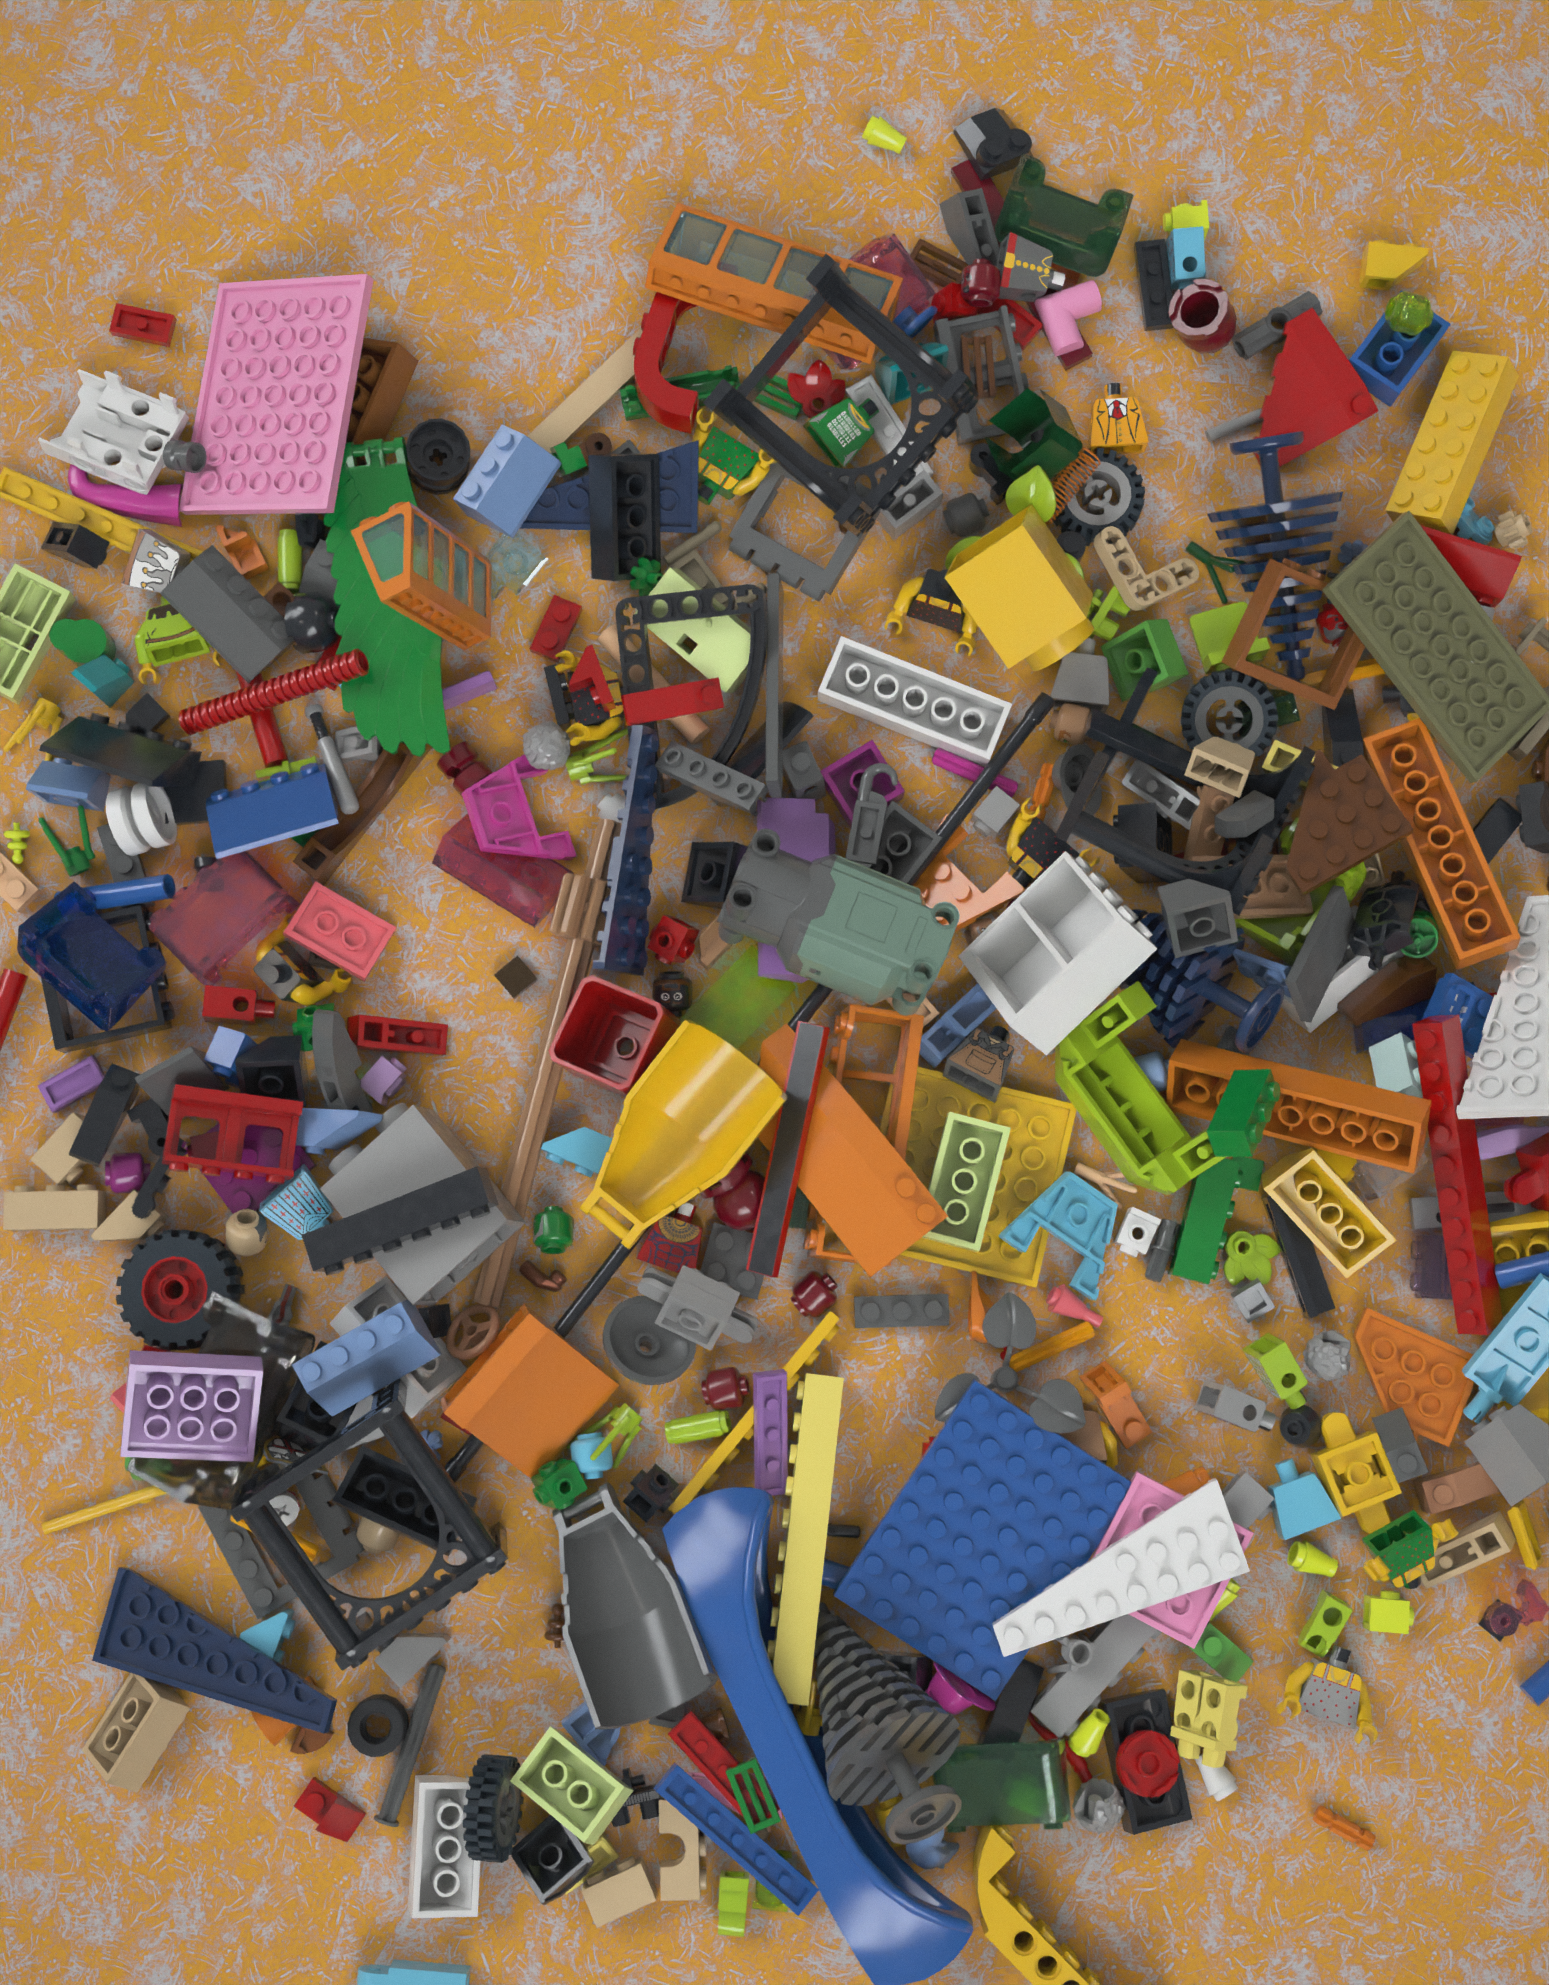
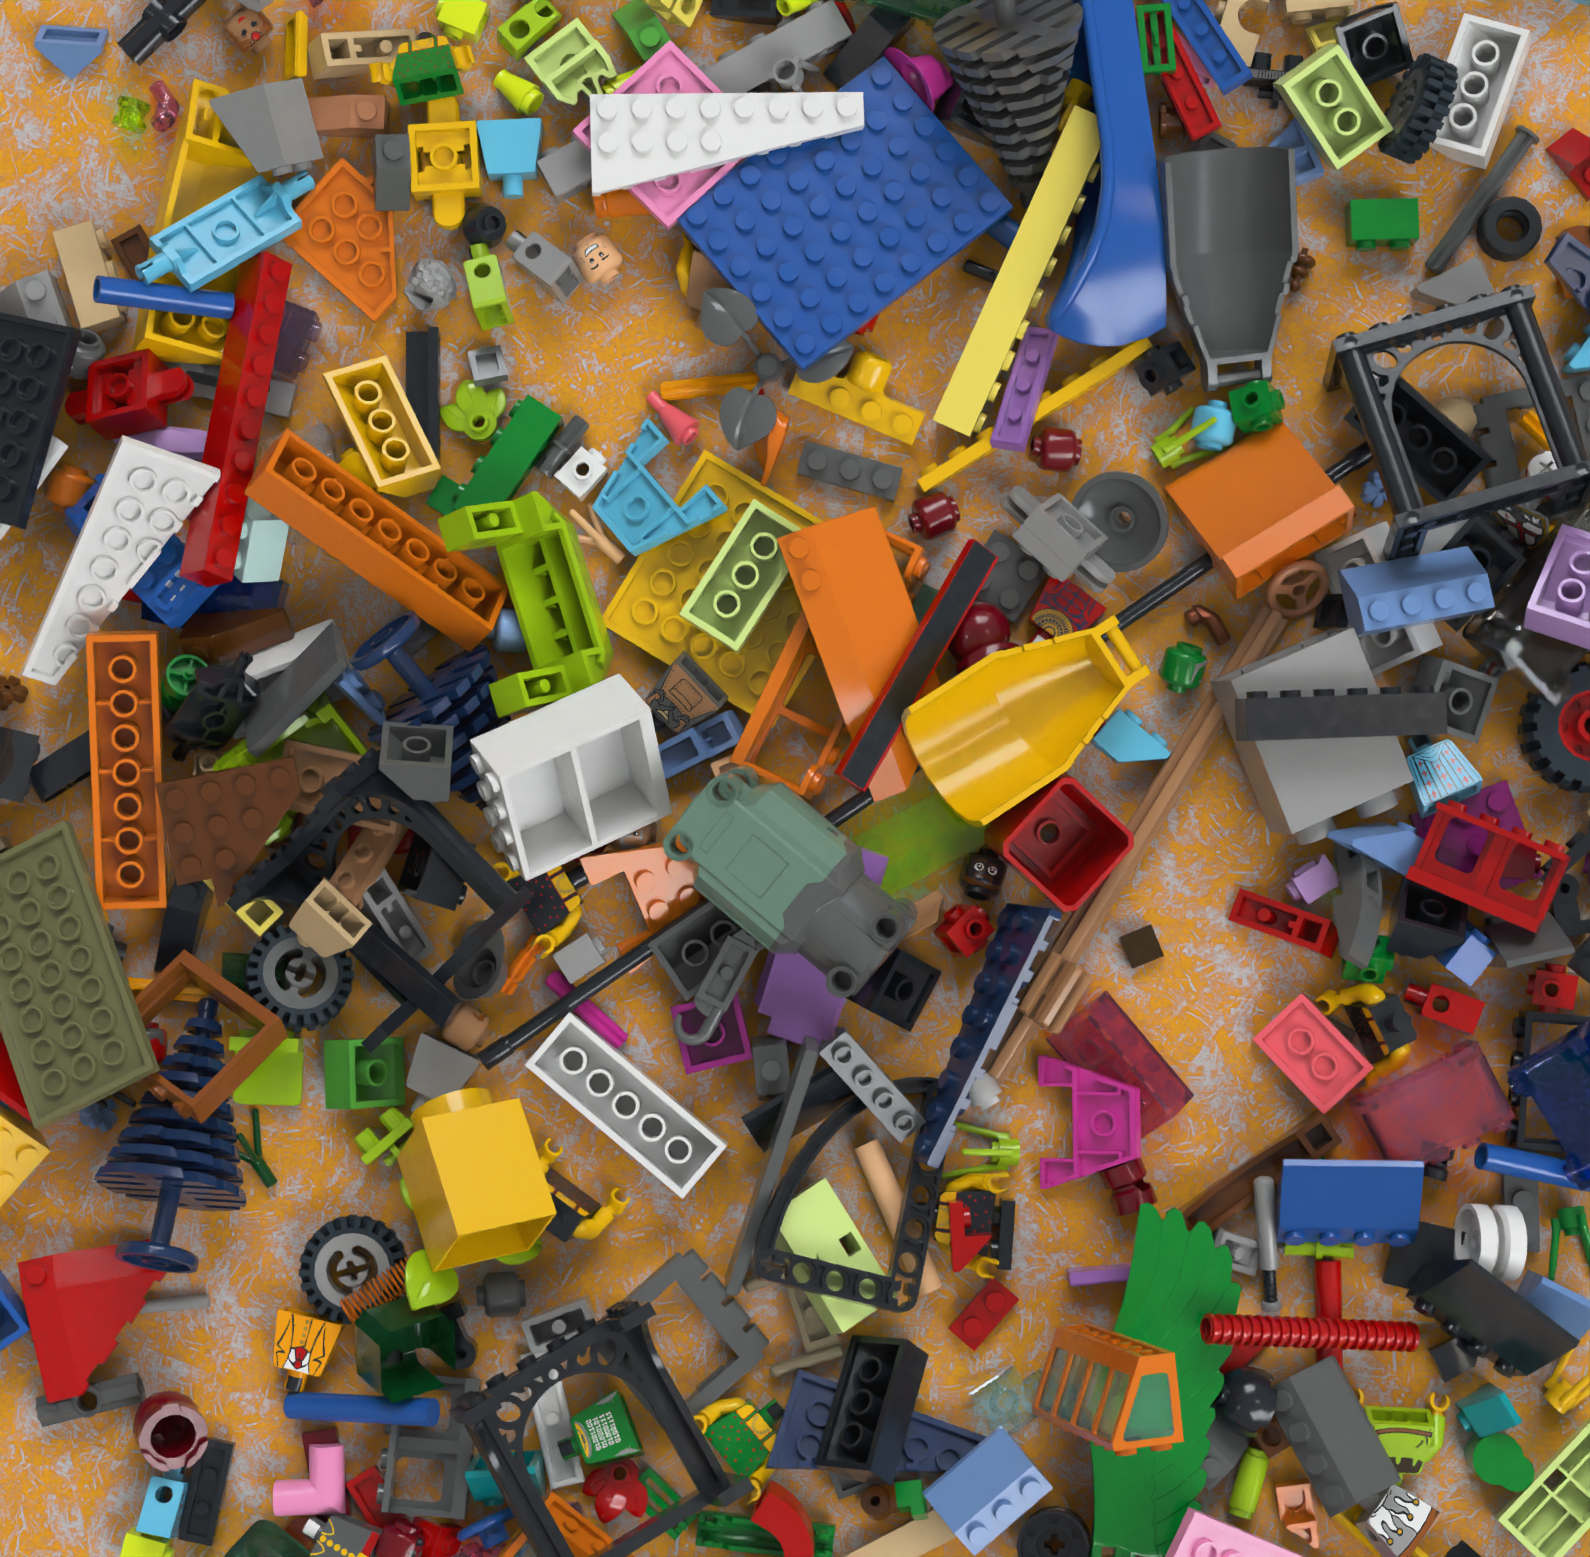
camera: 165 degrees left, 5 degrees up
tan head [226,1209,267,1256] -> none
black slope [295,513,326,551] -> none
light grey piece [522,722,570,770] -> none
red slope [621,677,724,726] -> none
green plant [629,557,663,596] -> none
lime piece [665,1410,732,1444] -> none
reddish brown tile [960,335,996,399] -> none
black brick [1057,531,1086,563] -> none
orange bracket [1079,1360,1153,1450] -> none
tan beam [1094,526,1199,611] -> none
green brick [1206,1069,1280,1157] -> none
dark grey piece [1215,790,1274,838] -> none
none -> blue piece [284,1391,440,1427]
none -> yellowish green plate [524,17,617,105]
none -> light nougat head [572,233,622,285]
none -> yellow plate [788,351,926,445]
none -> green brick [1345,198,1419,252]
none -> dark grey slope [1410,655,1499,744]
none -> red brick [1526,963,1579,1014]

